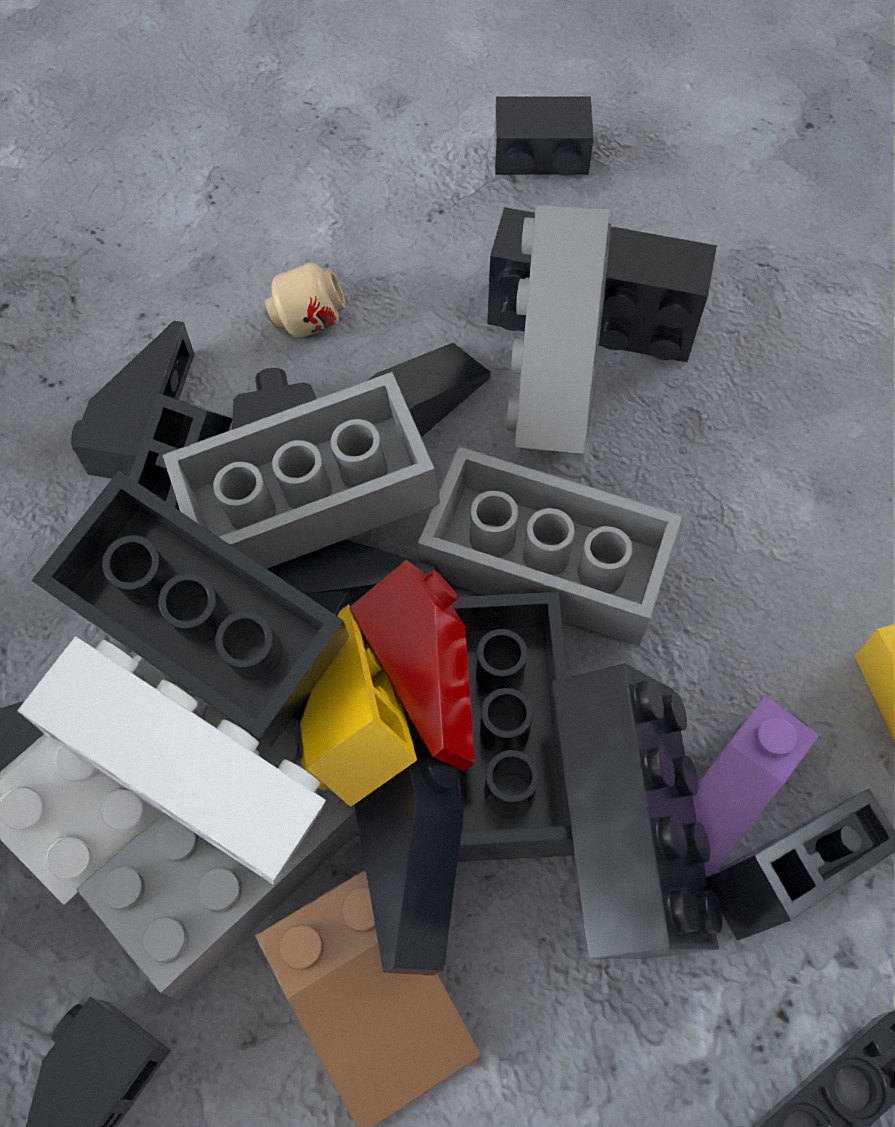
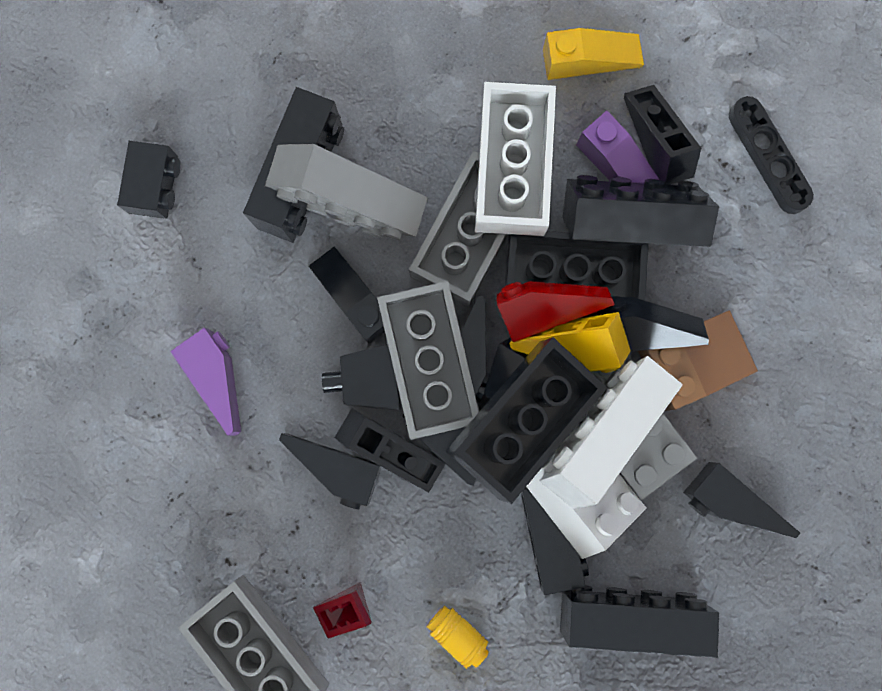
camera: 80 degrees left, 20 degrees up
tan head [265,262,346,338] -> none
none -> medium lavender slope [170,328,241,436]
none -> white brick [475,82,556,236]

